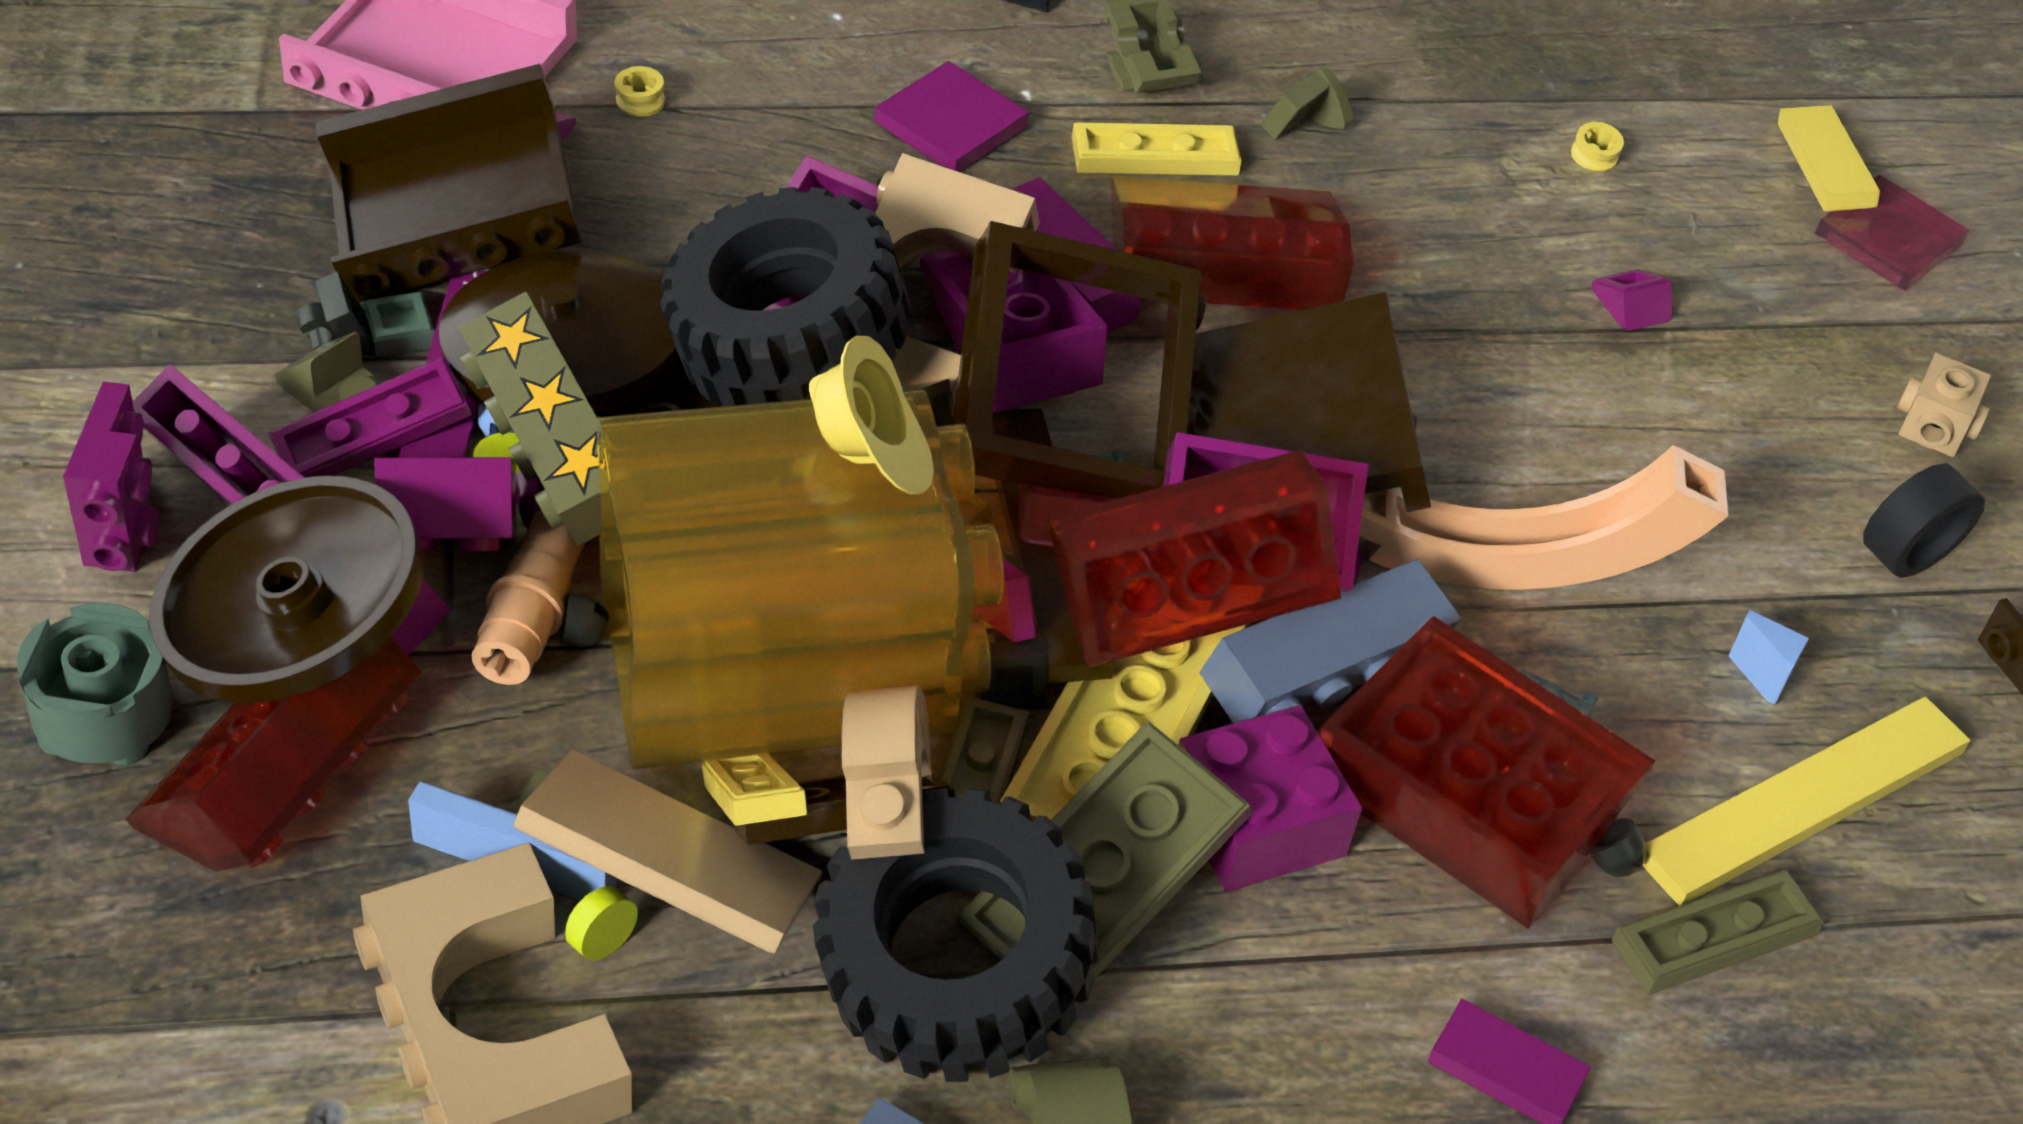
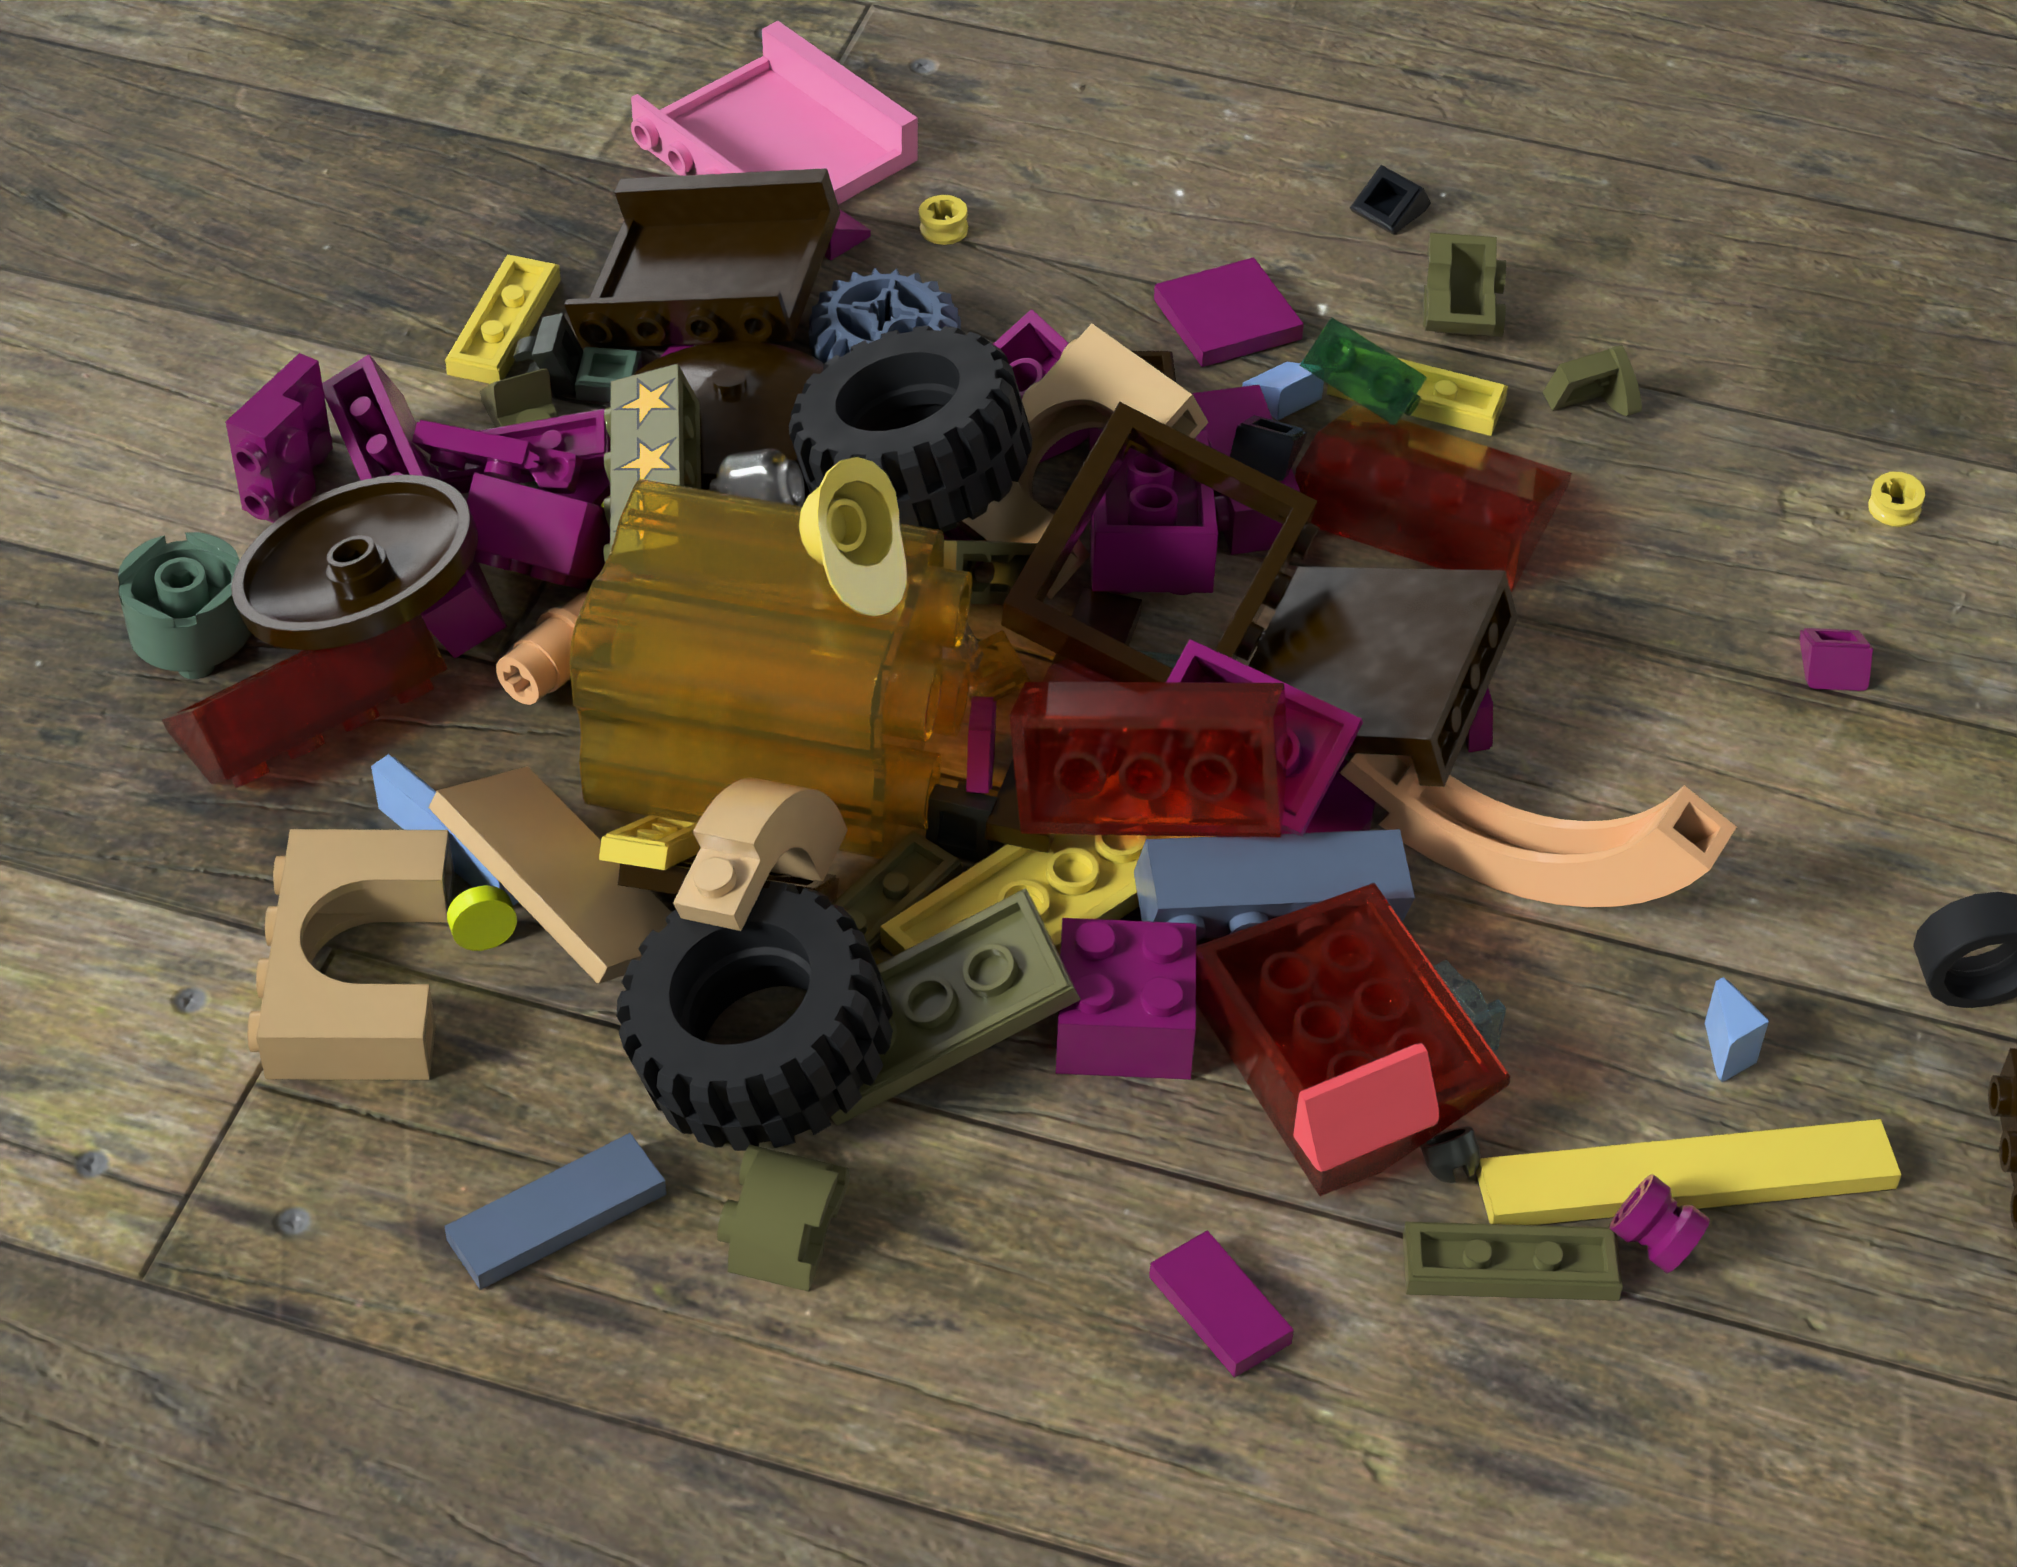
camera: 30 degrees right, 0 degrees up
none -> magenta hinge [412,420,583,494]
none -> light yellow tile [445,254,561,384]
none -> clear head [710,449,805,532]
none -> sand blue gear [809,268,961,364]
none -> black slope [1230,415,1307,481]
none -> light blue slope [1242,361,1325,421]
none -> coral slope [1293,1043,1439,1172]
none -> clear green hinge [1300,317,1427,426]
none -> magenta wheel [1609,1174,1710,1273]

